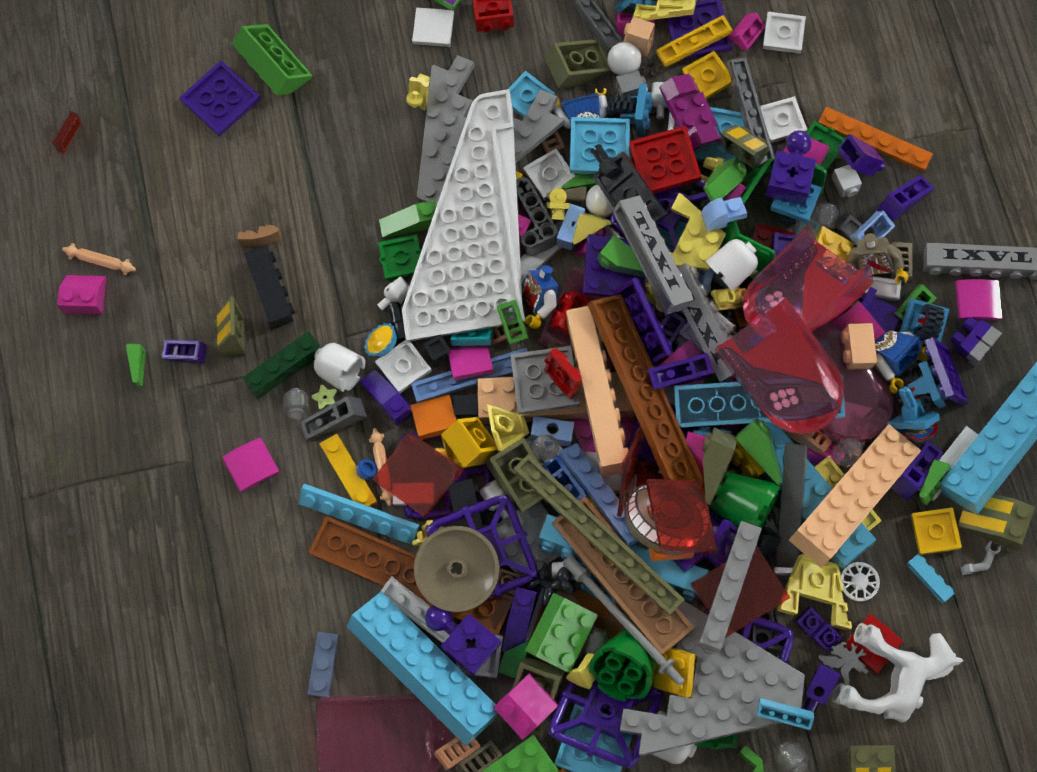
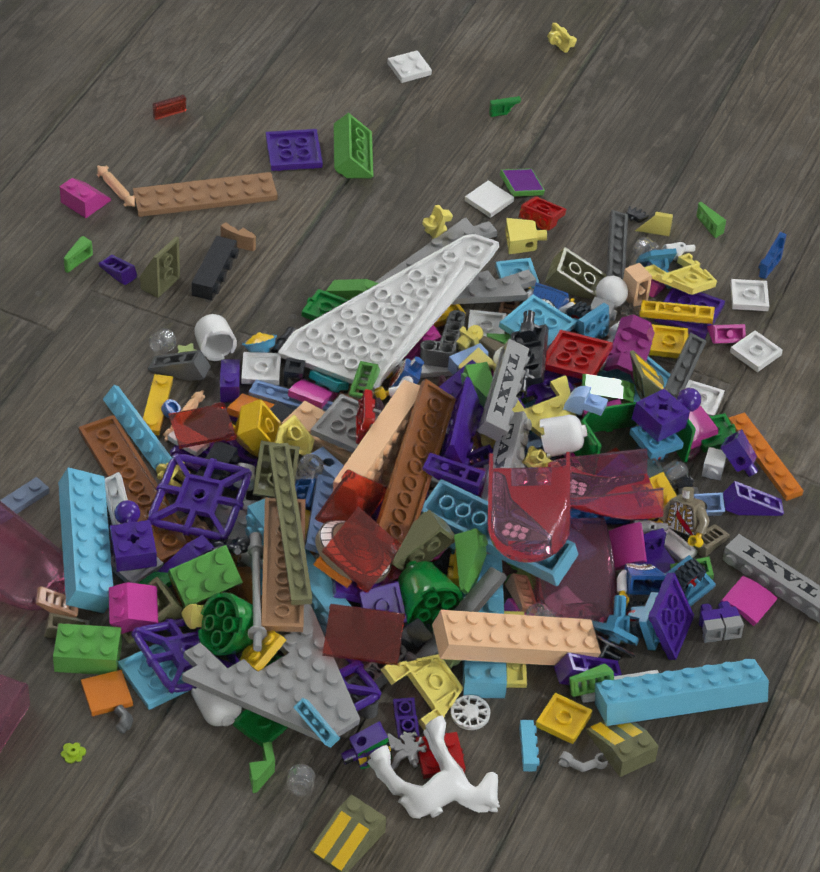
camera: 30 degrees right, 25 degrees down
dark pink slope [222,437,279,492] -> none
dark green brick [242,331,321,400] -> none
white piece [377,276,410,310] -> none
dark tan dish [414,526,499,612] -> none
light grey brick [698,521,762,653] -> none
light nougat brick [841,323,877,369] -> none
none -> medium nougat plate [133,172,278,217]
none -> light yellow torso [505,218,547,254]

